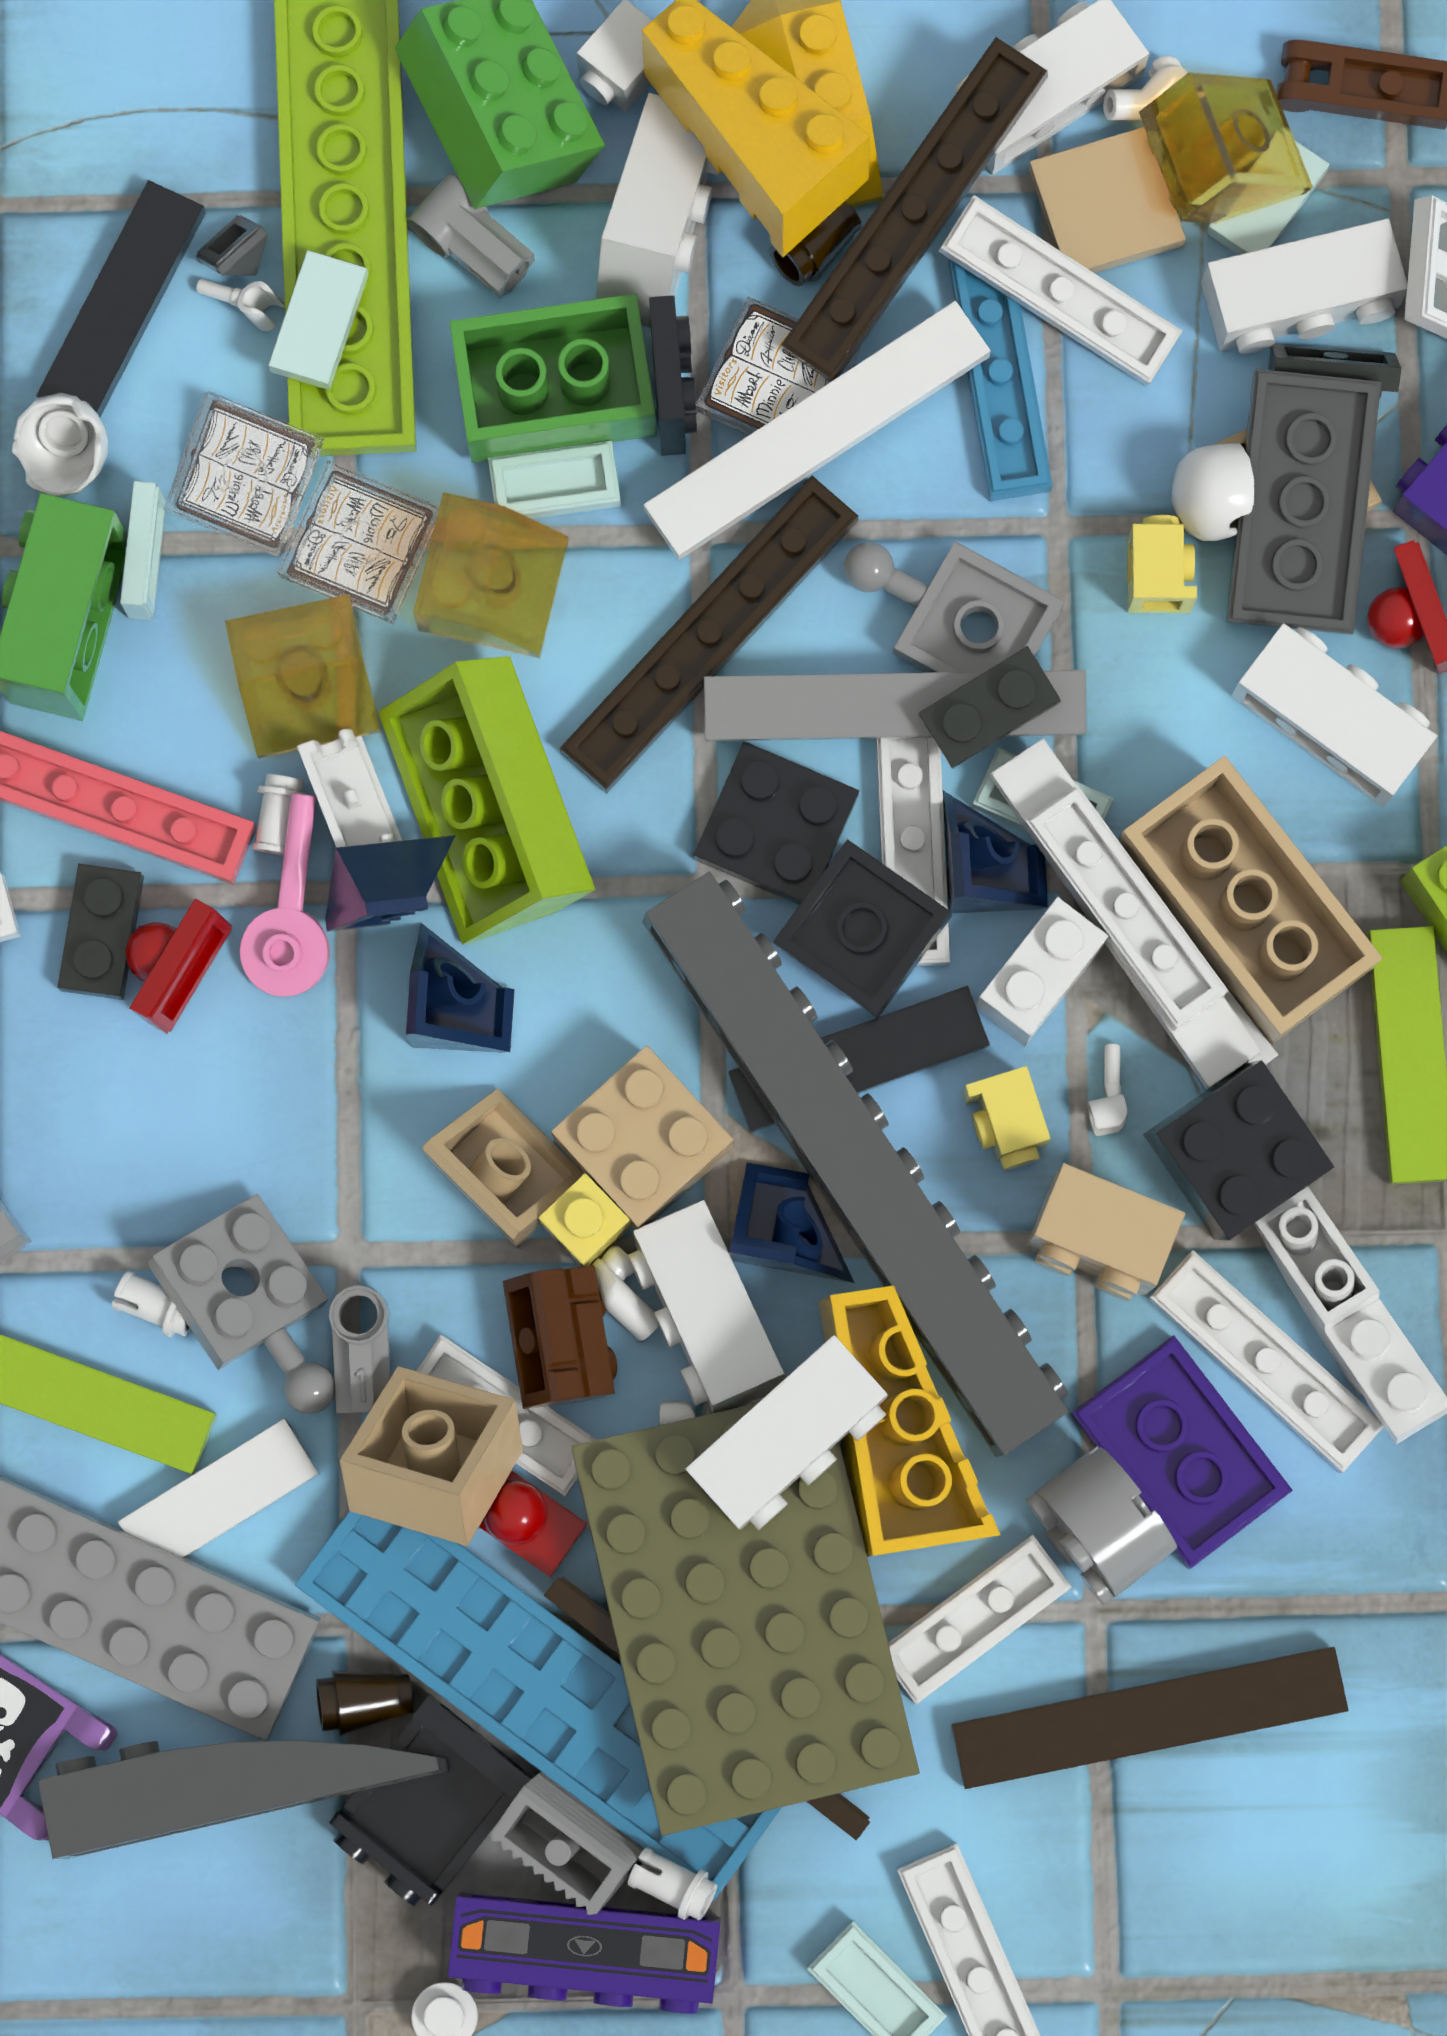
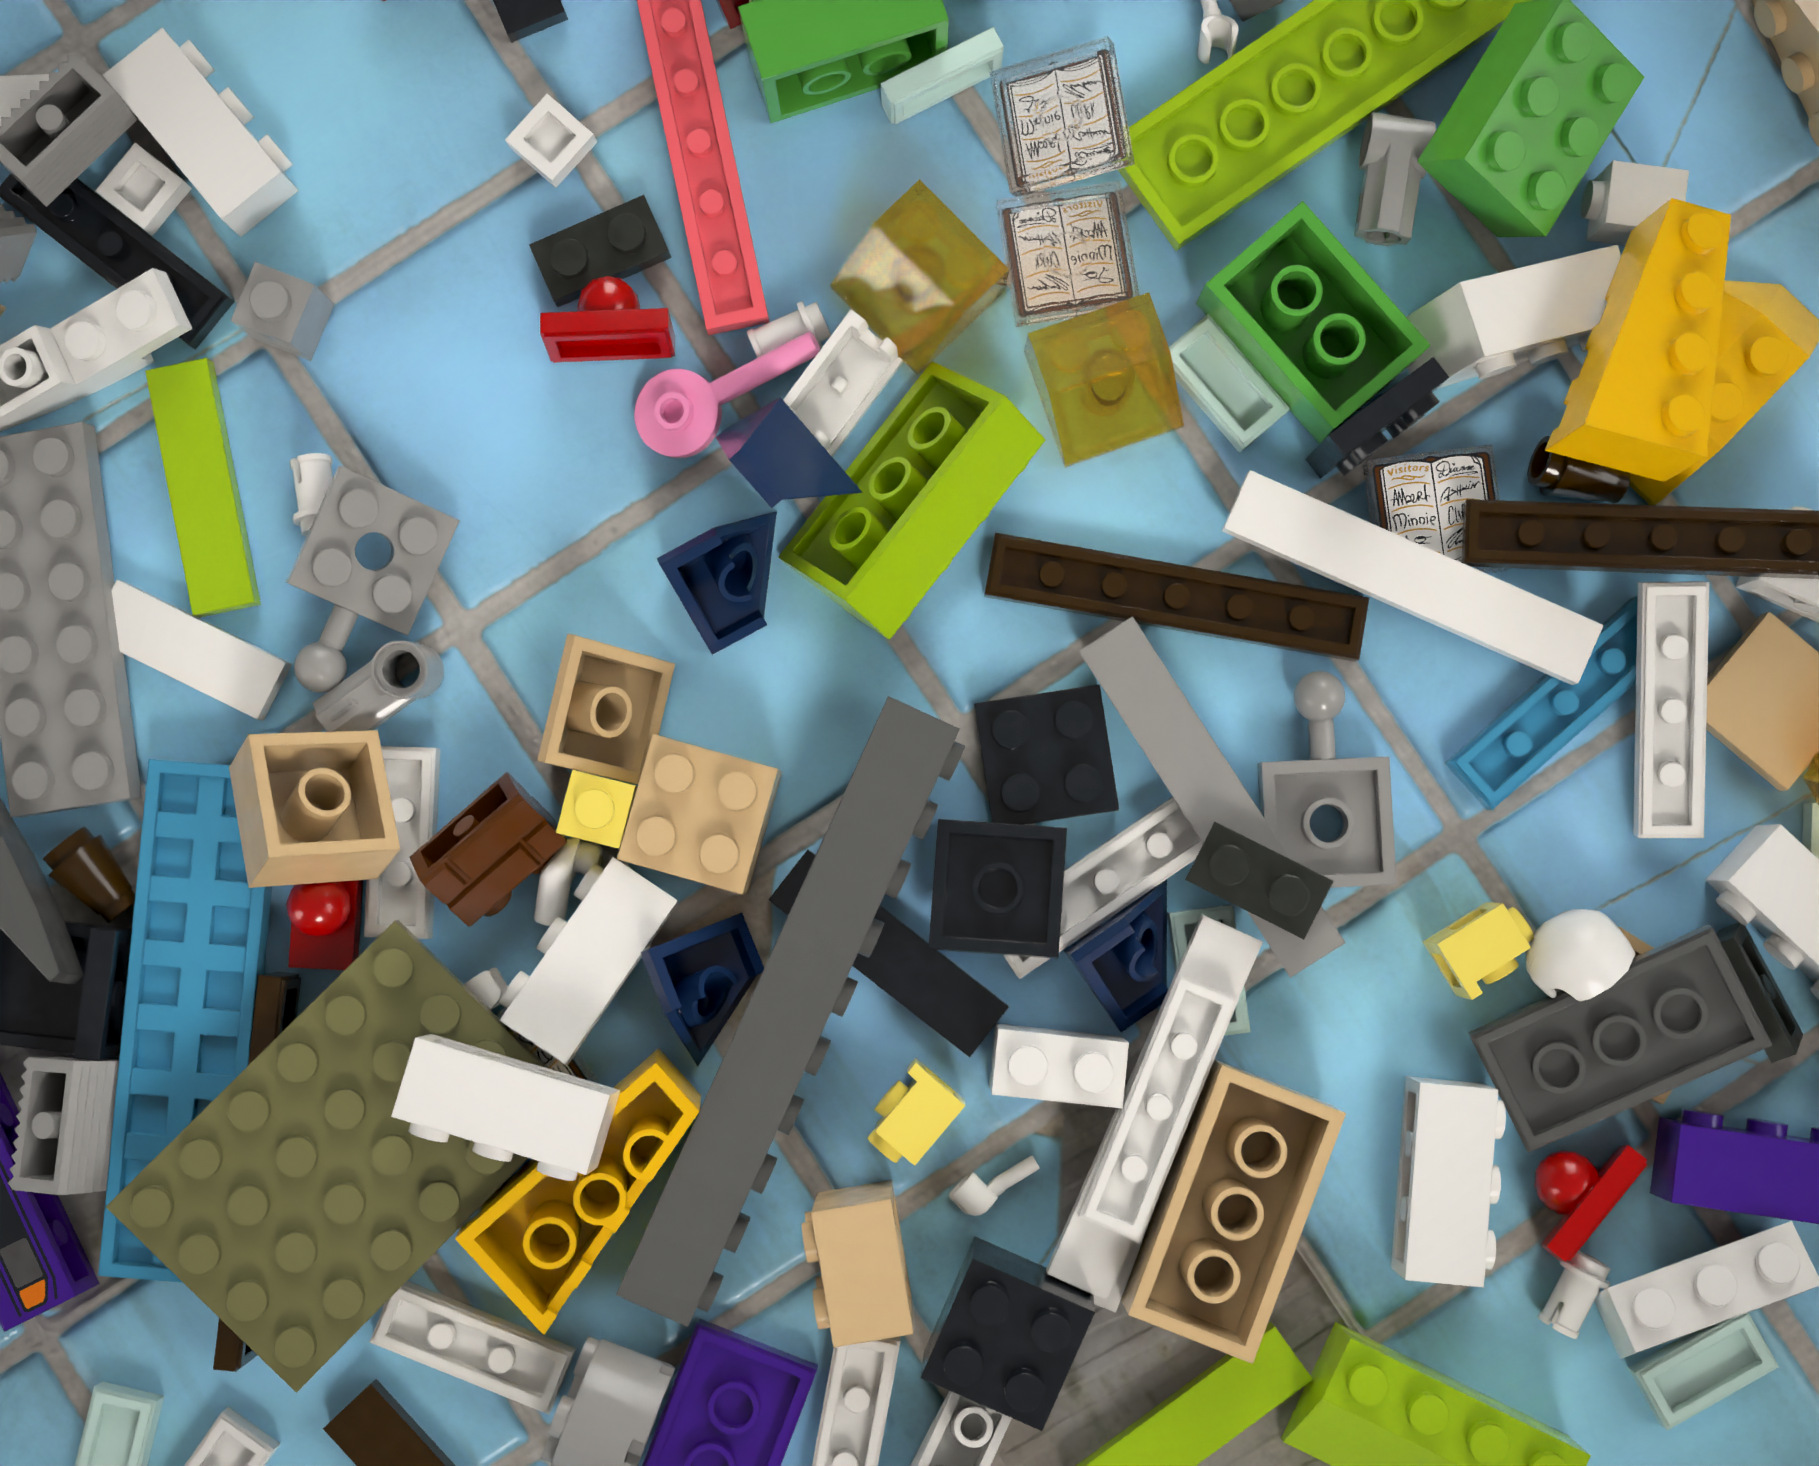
camera: 60 degrees right, 5 degrees up
light aqua tile [268,250,369,390] -> none
white pin [628,1847,717,1920] -> none

